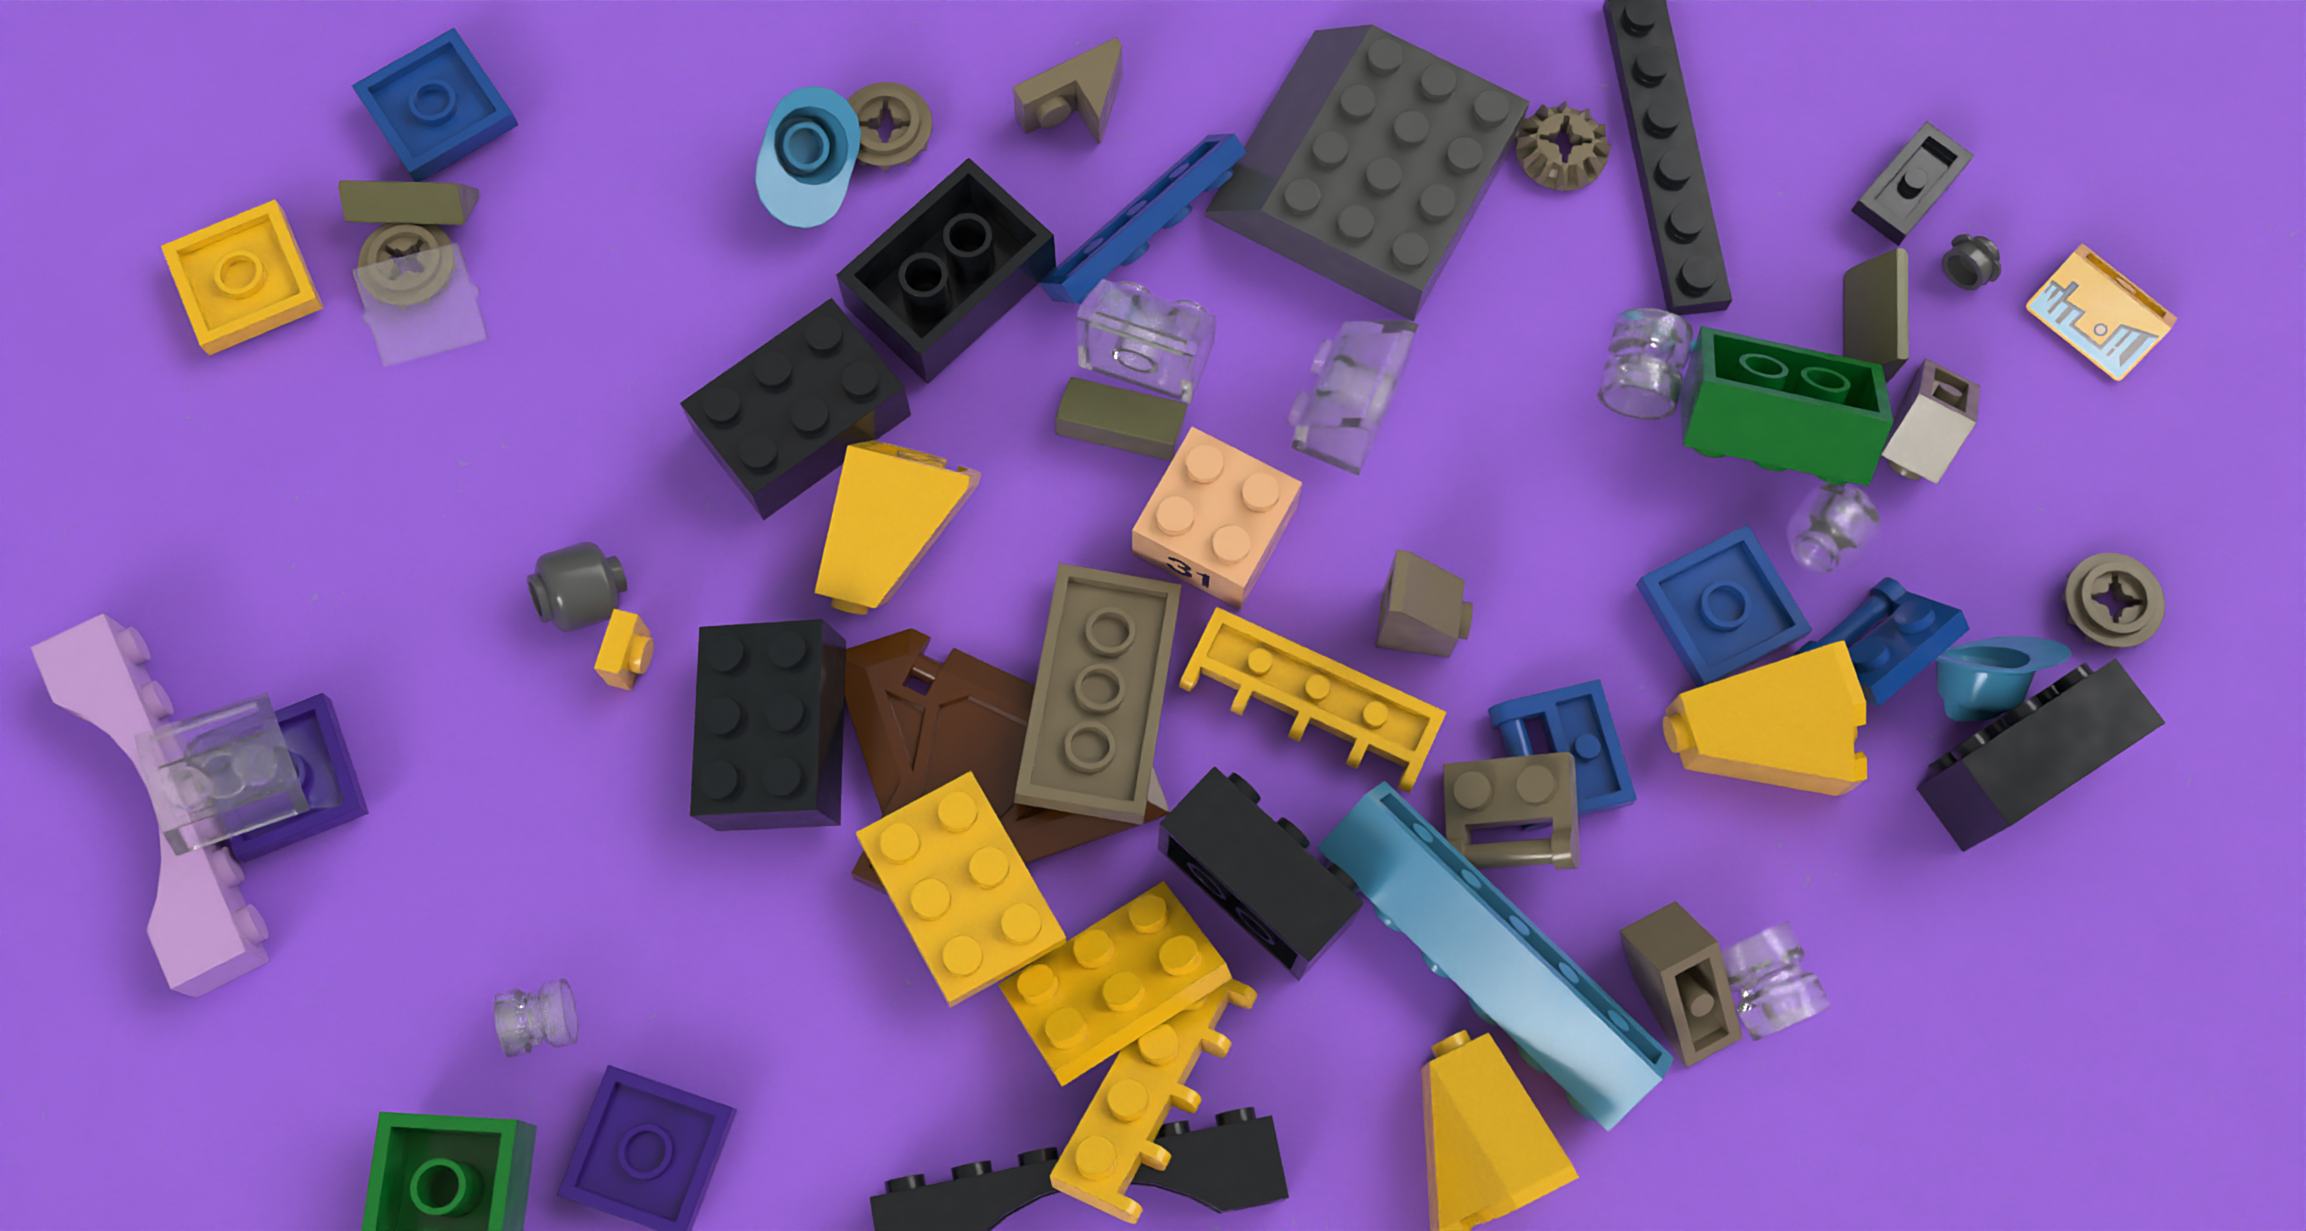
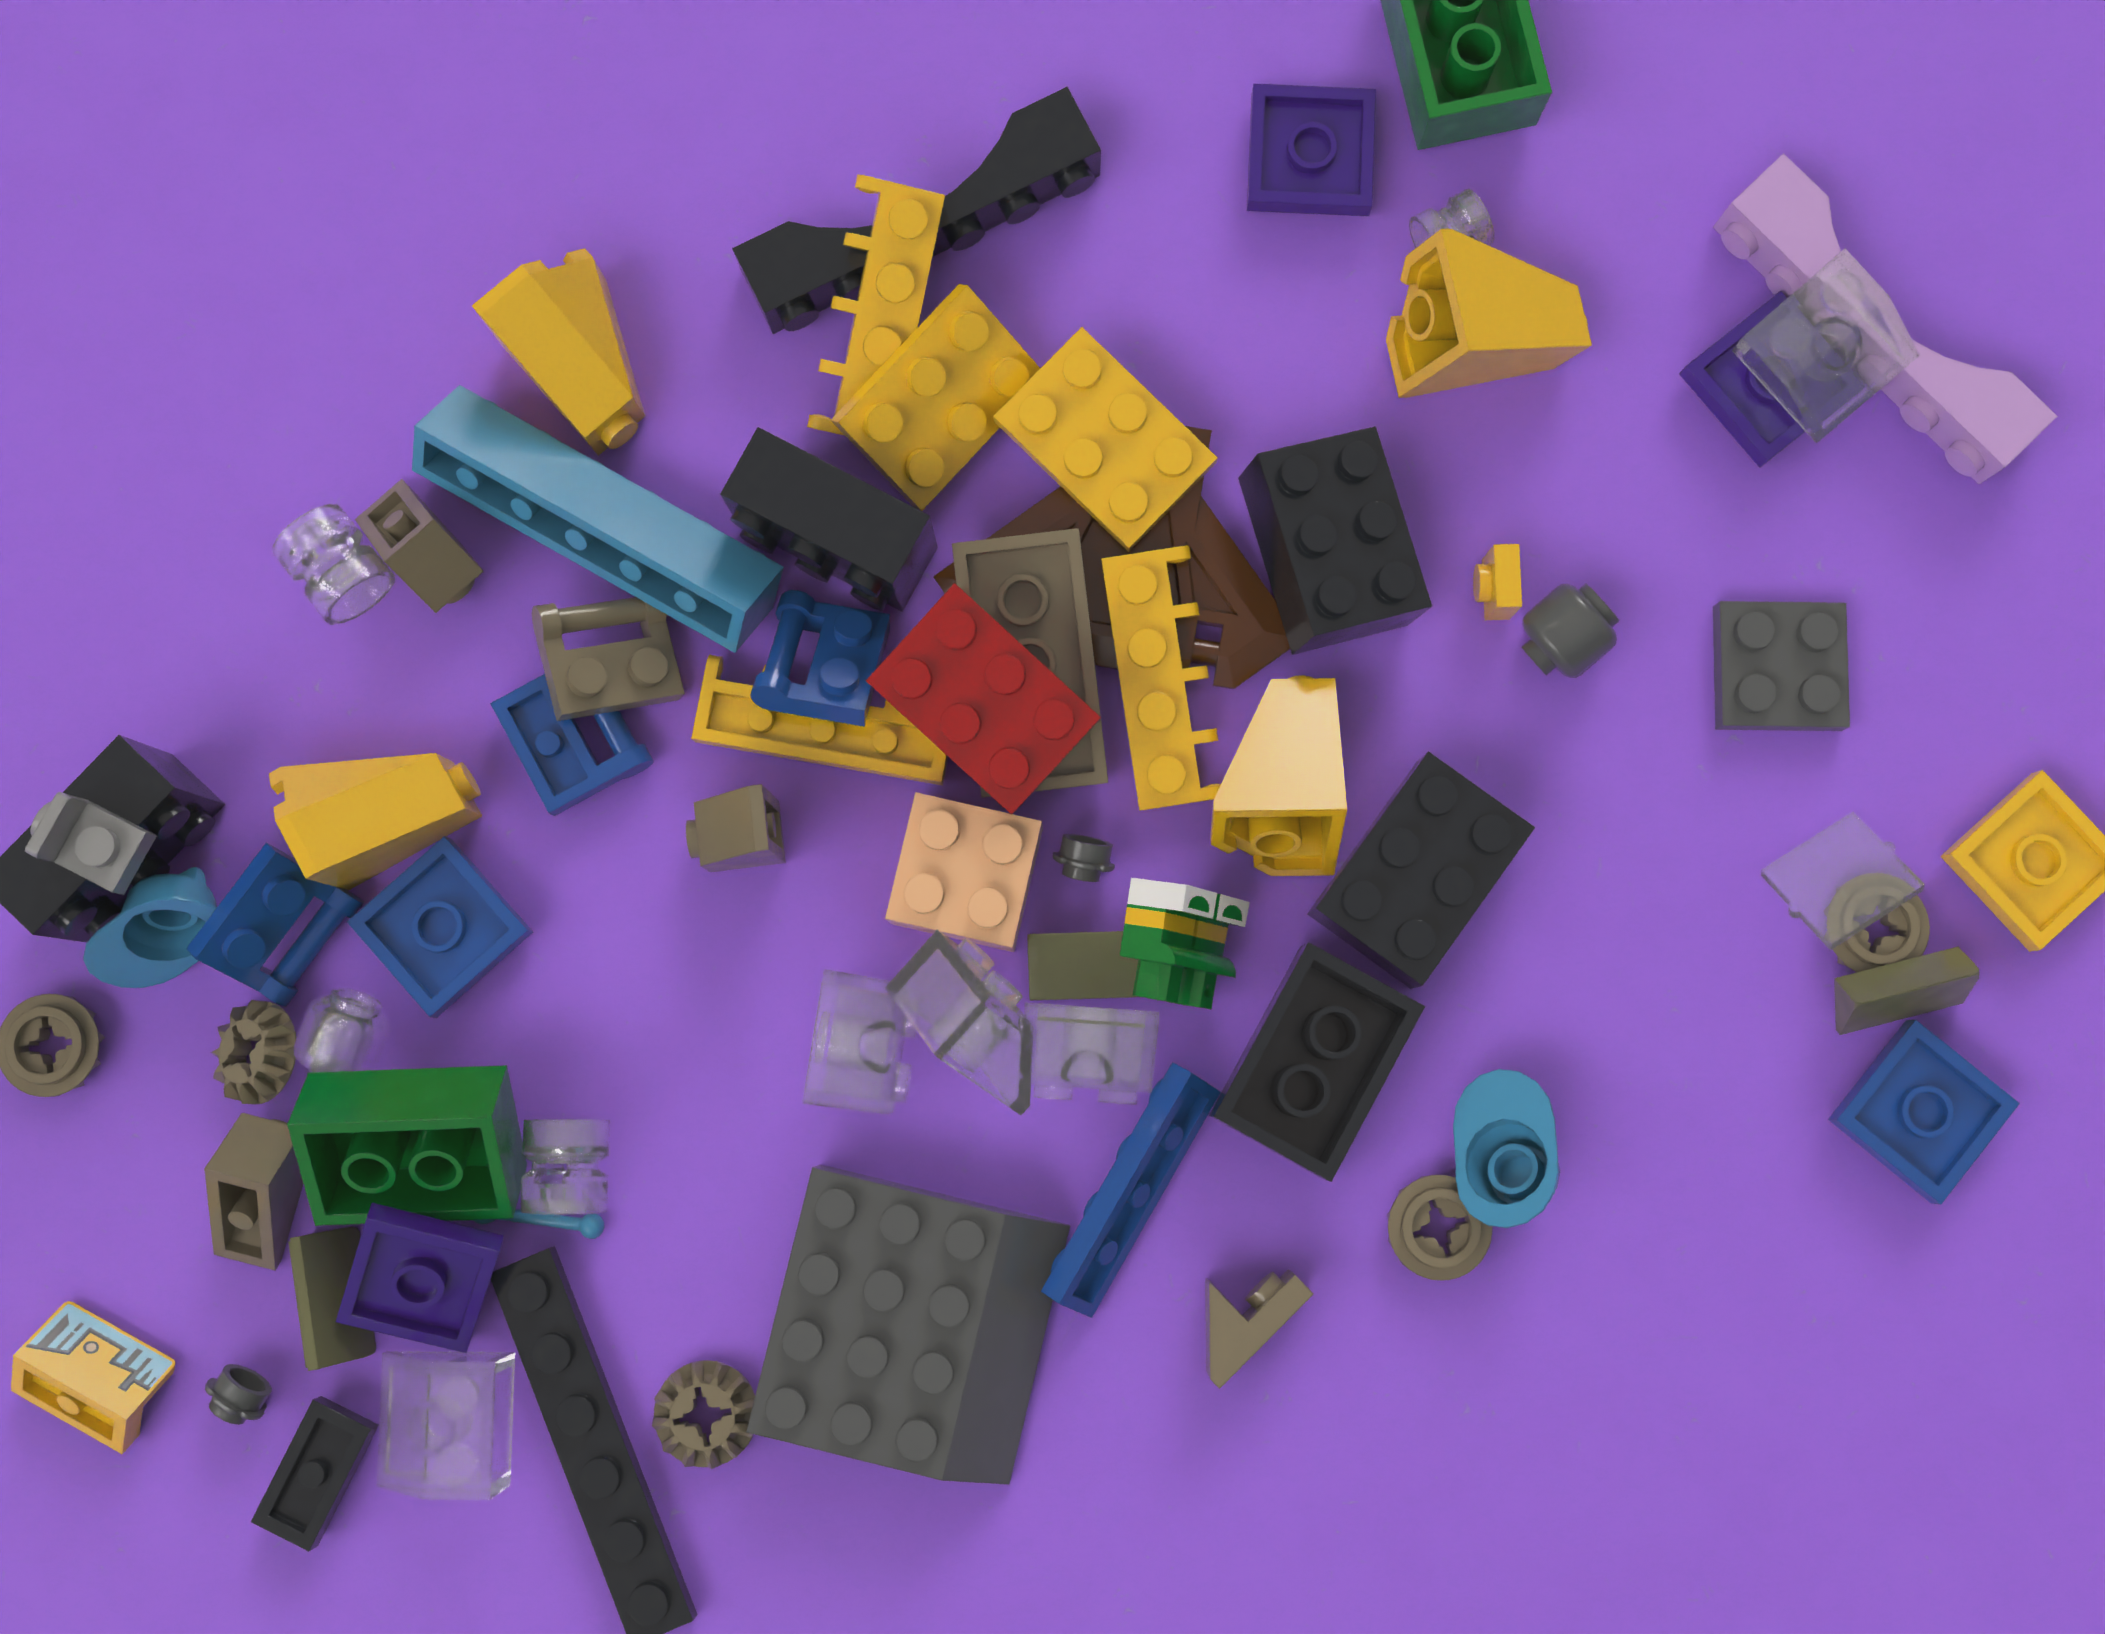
camera: 170 degrees right, 10 degrees up
none -> light grey bracket [25,792,157,895]
none -> dark tan gear [210,1000,297,1105]
none -> dark purple plate [336,1202,504,1353]
none -> clear slope [377,1351,515,1500]
none -> blue plate [750,590,890,727]
none -> red brick [866,583,1102,815]
none -> clear slope [885,929,1034,1115]
none -> dark grey plate [1053,834,1115,882]
none -> yellow hinge [1101,546,1221,811]
none -> green hips [1120,878,1250,1010]
none -> yellow slope [1386,229,1592,398]
none -> dark grey plate [1713,601,1850,731]

